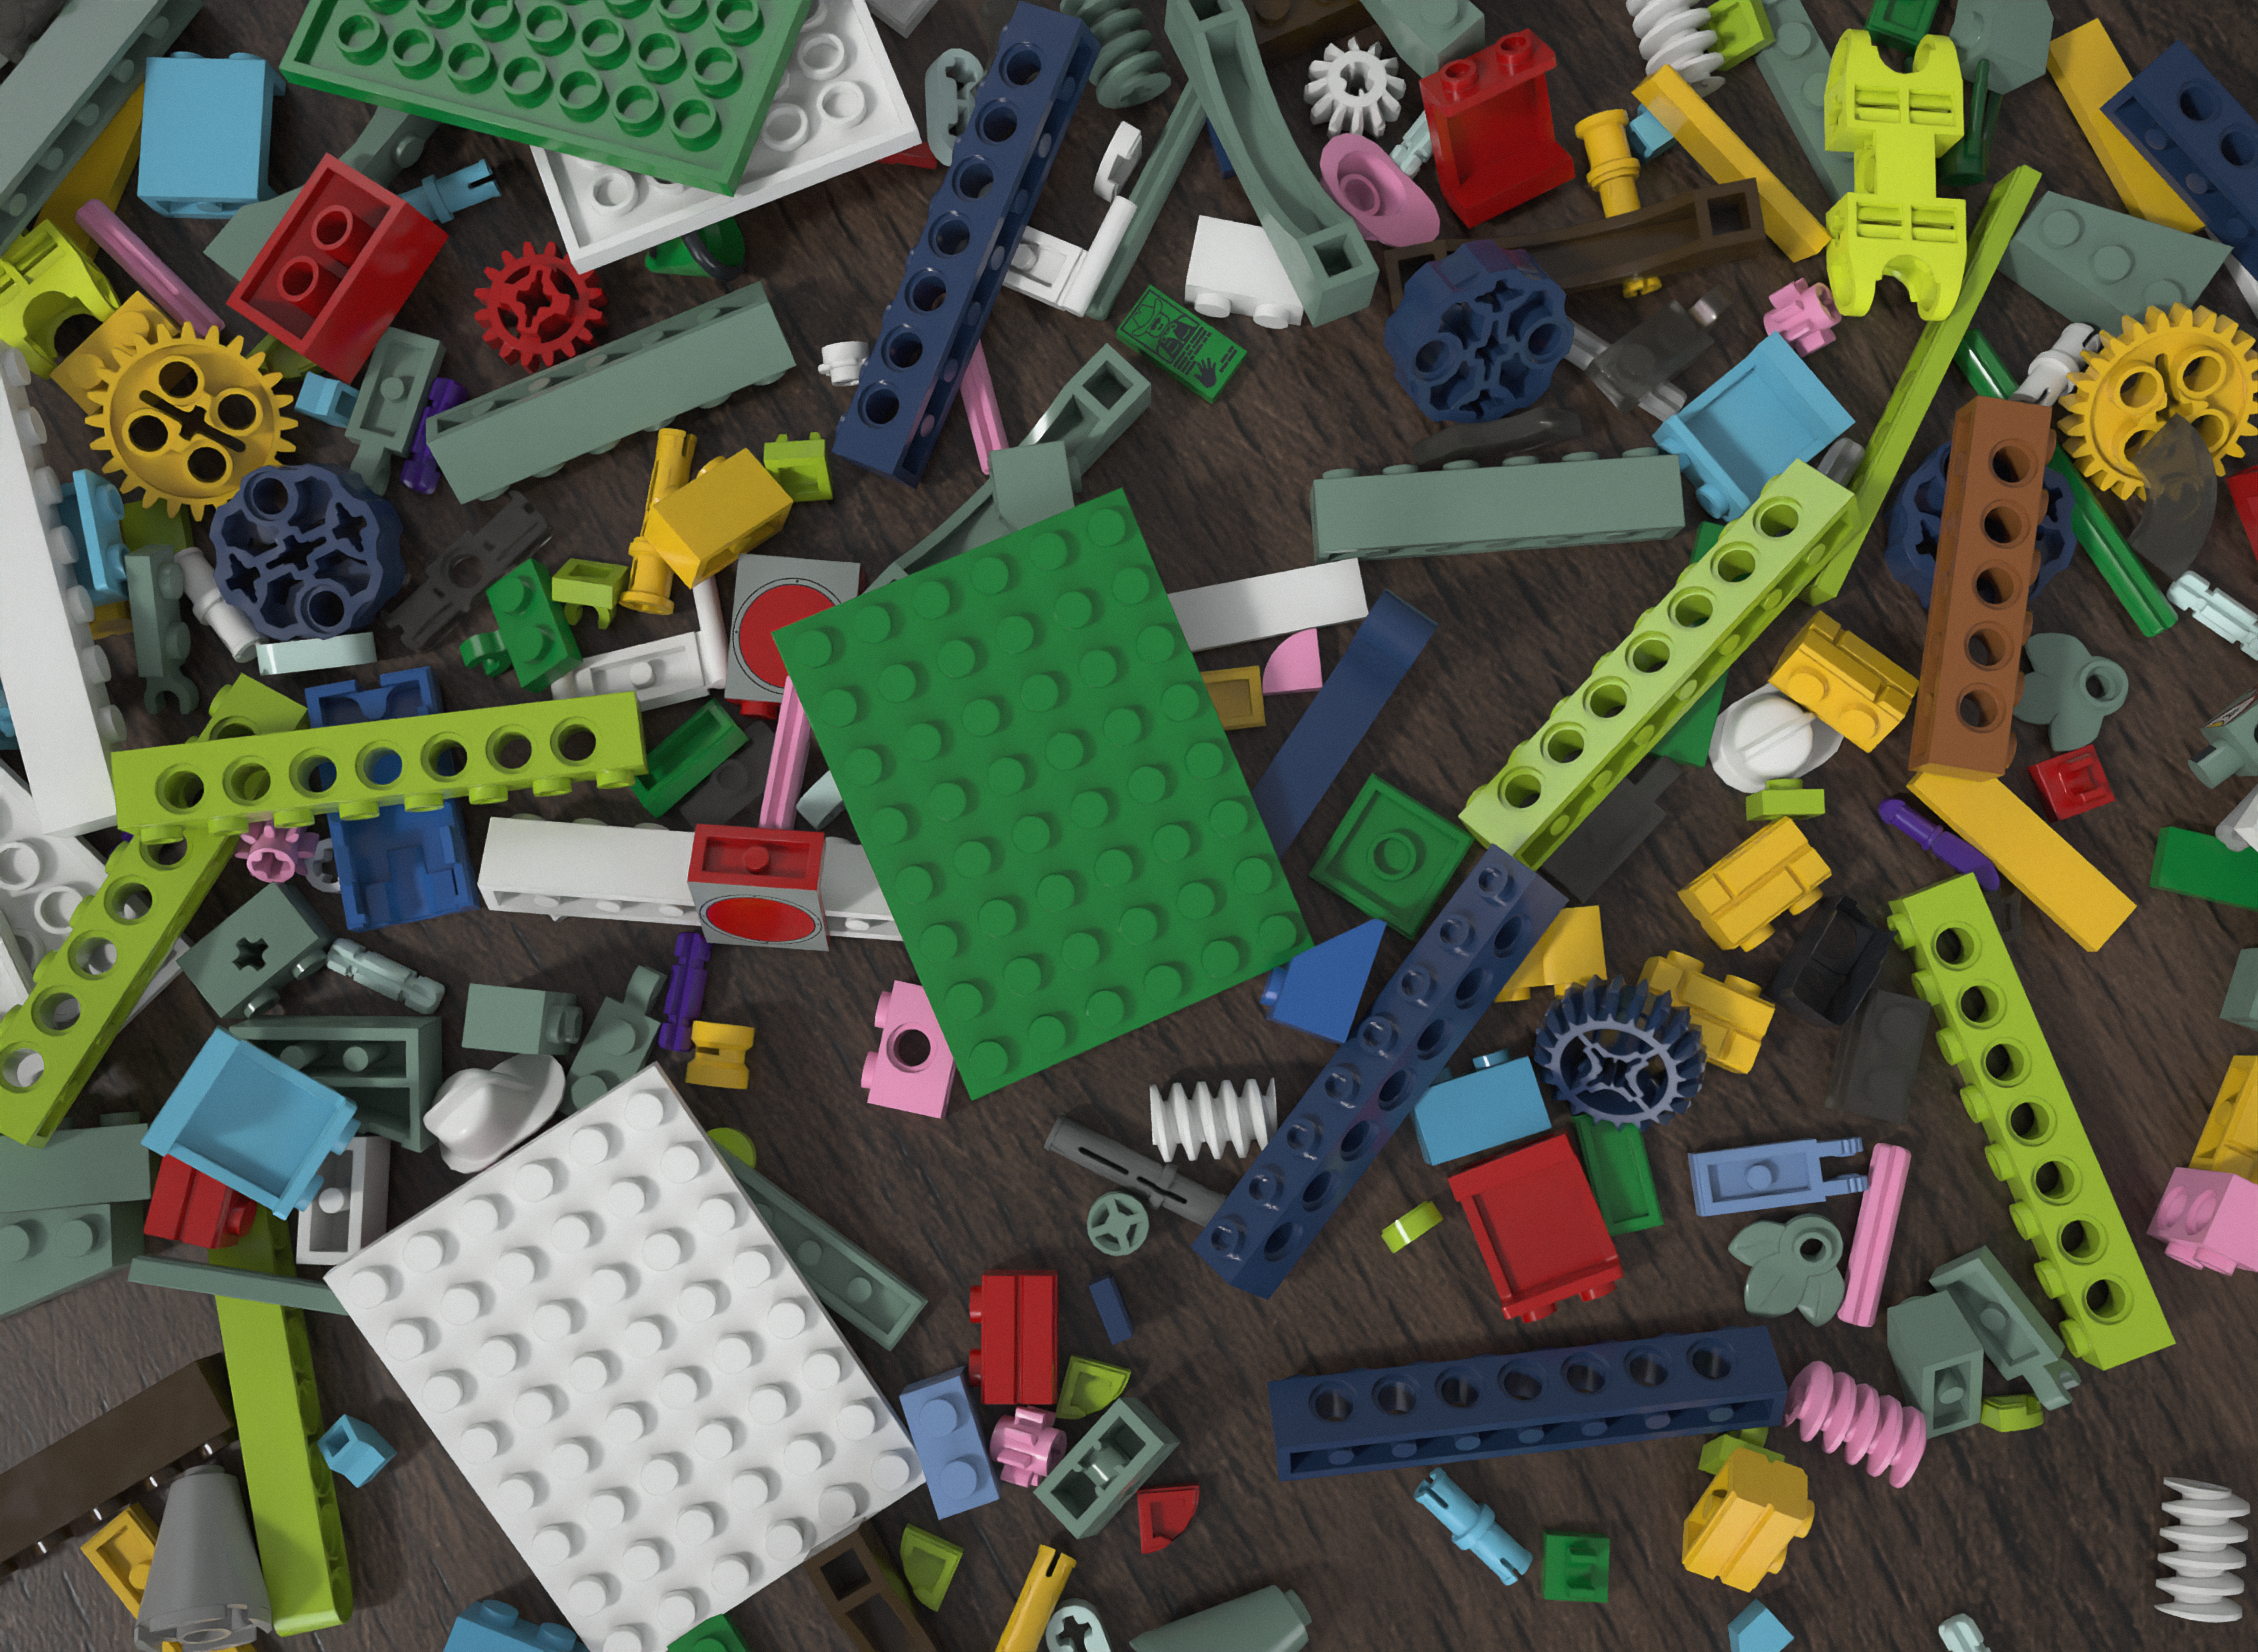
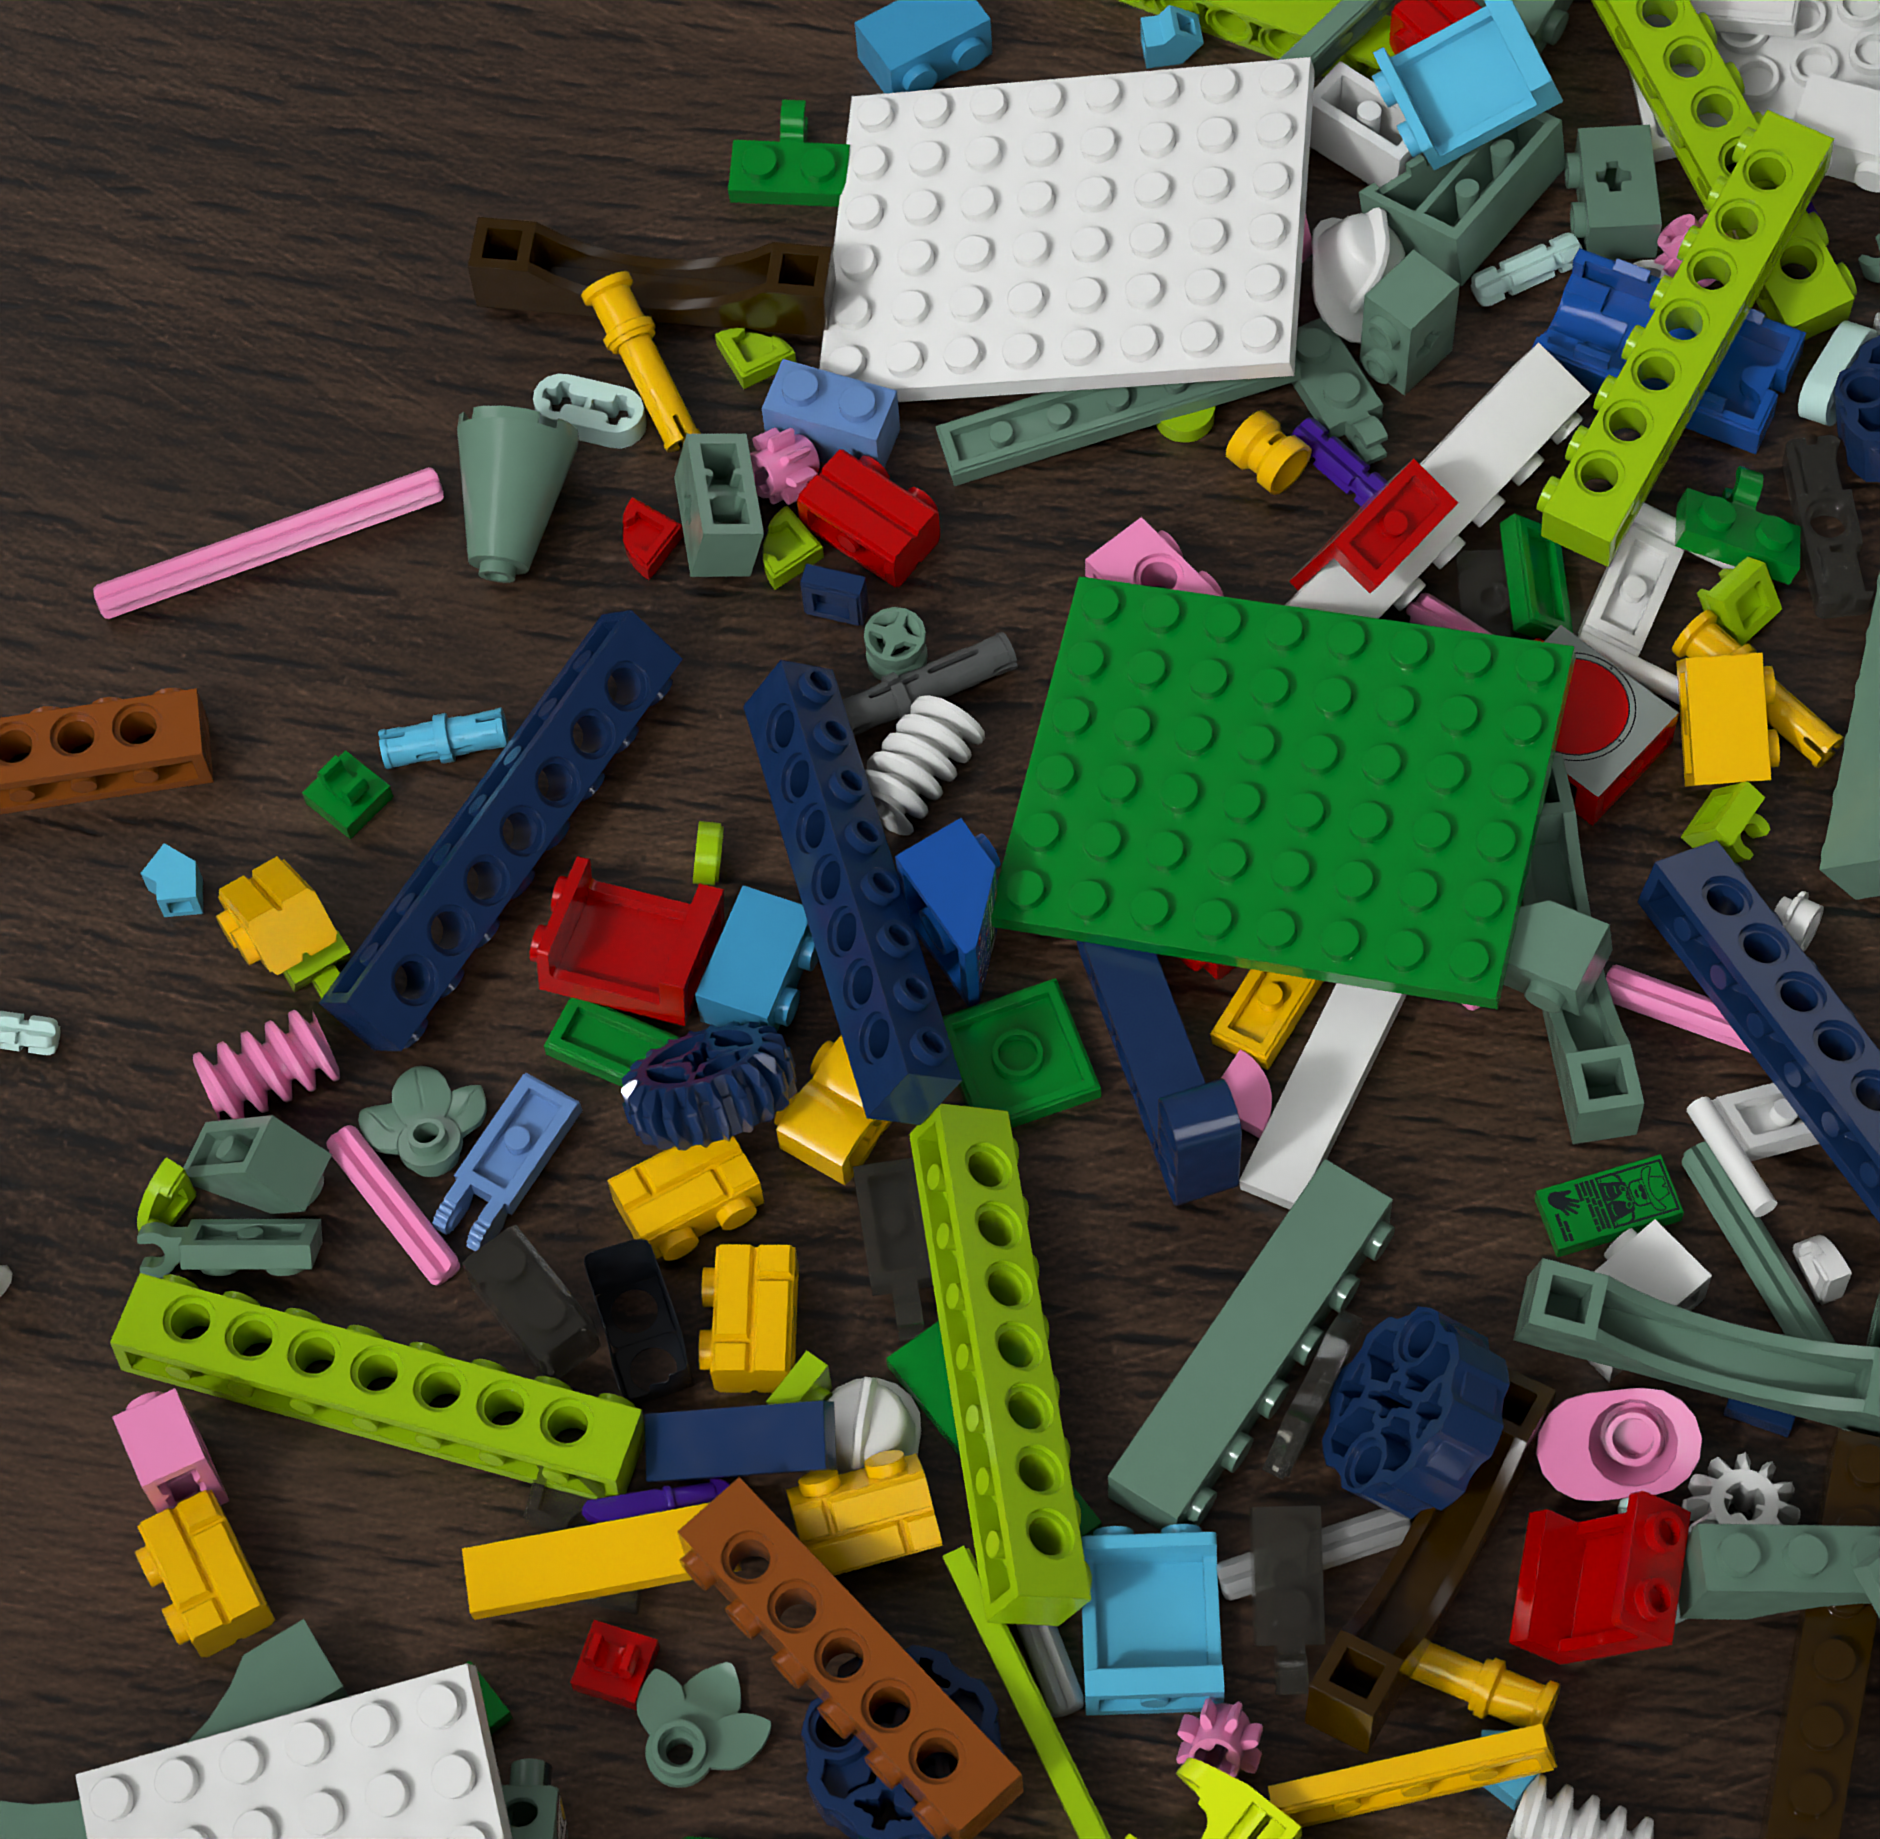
camera: 130 degrees right, 20 degrees down
none -> dark blue tile [645,1400,837,1482]

